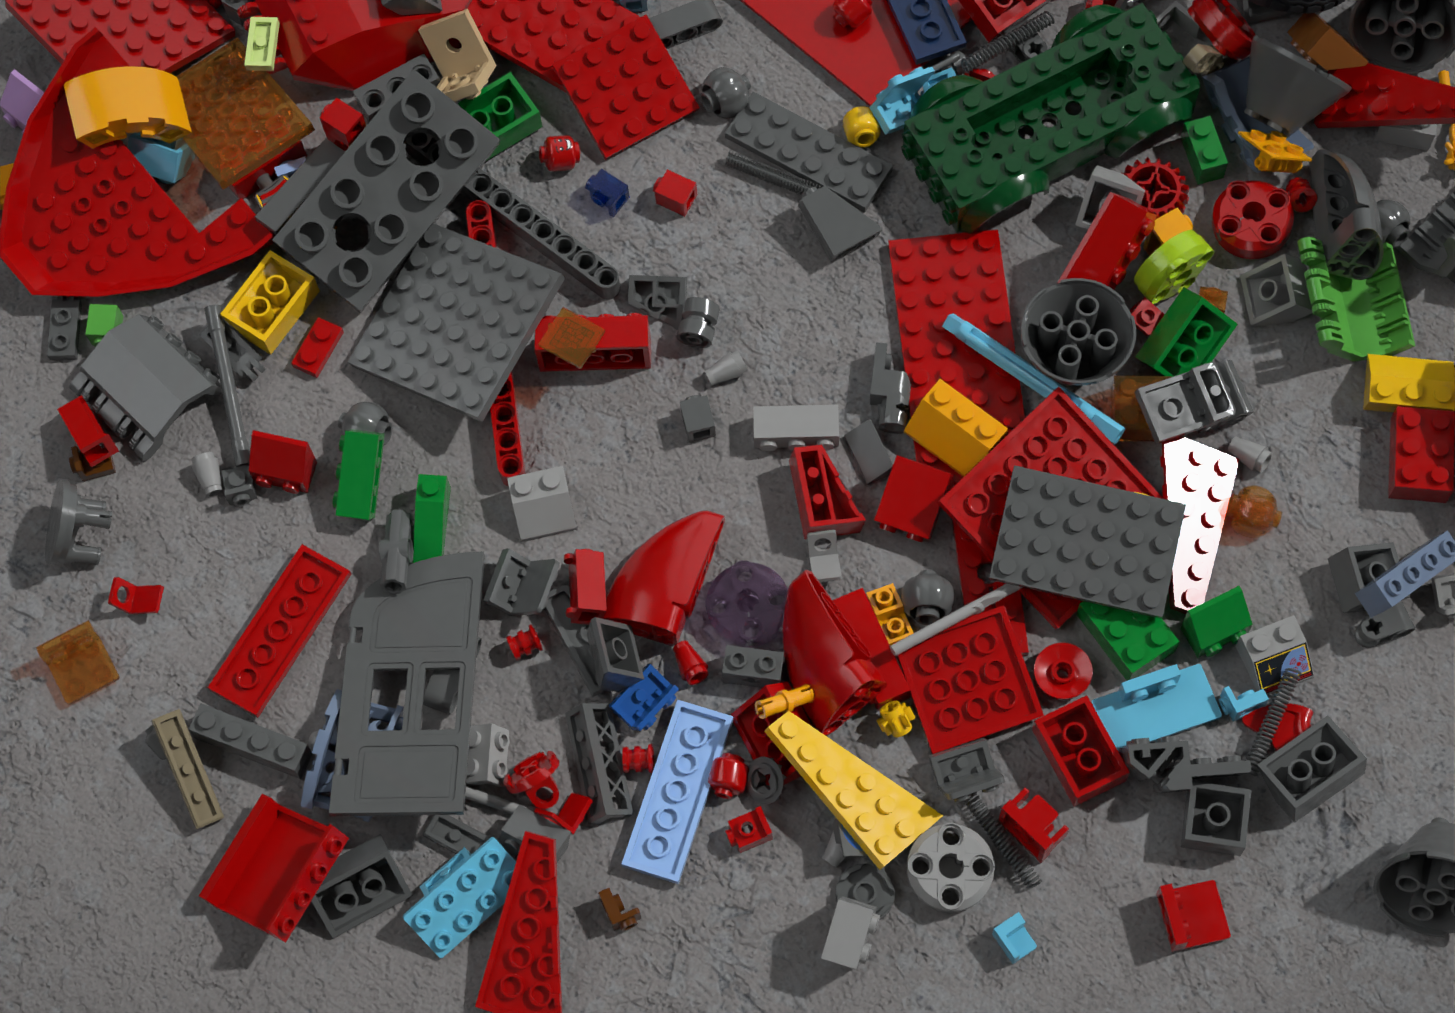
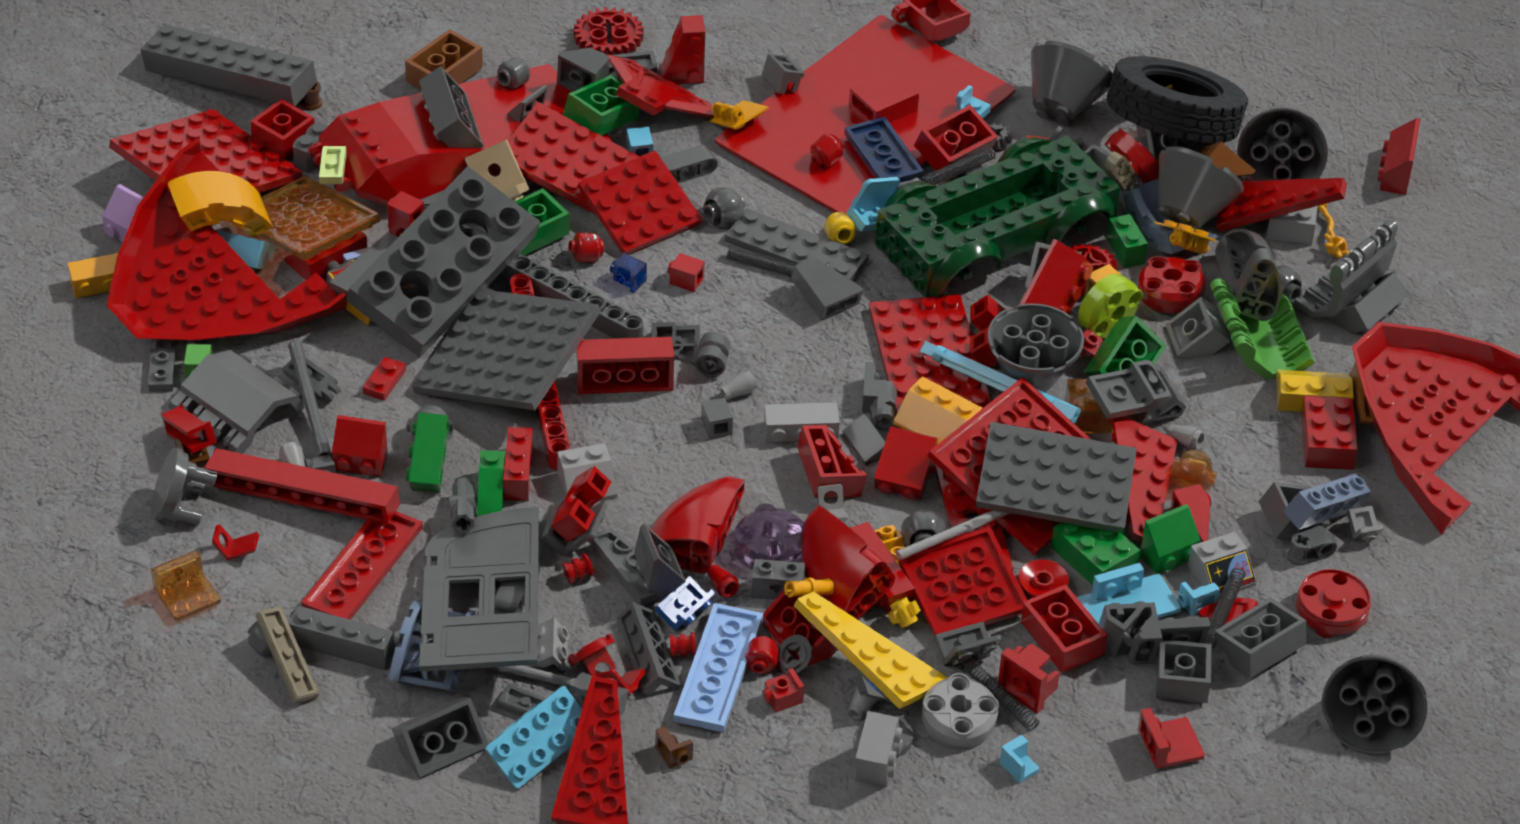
camera: 10 degrees left, 25 degrees down
red panel [199,794,349,943] -> none
yellow slope [220,250,320,355] -> none
clear orange piece [538,307,605,369] -> none
red brick [564,549,607,625] -> none
red bush [1286,177,1317,212] -> none
none -> red brick [204,448,400,524]
none -> red arch [503,427,533,501]
none -> red arch [551,466,612,542]
none -> red arch [970,295,1006,368]
none -> red slope [1171,484,1211,543]
none -> red piece [1296,569,1371,638]

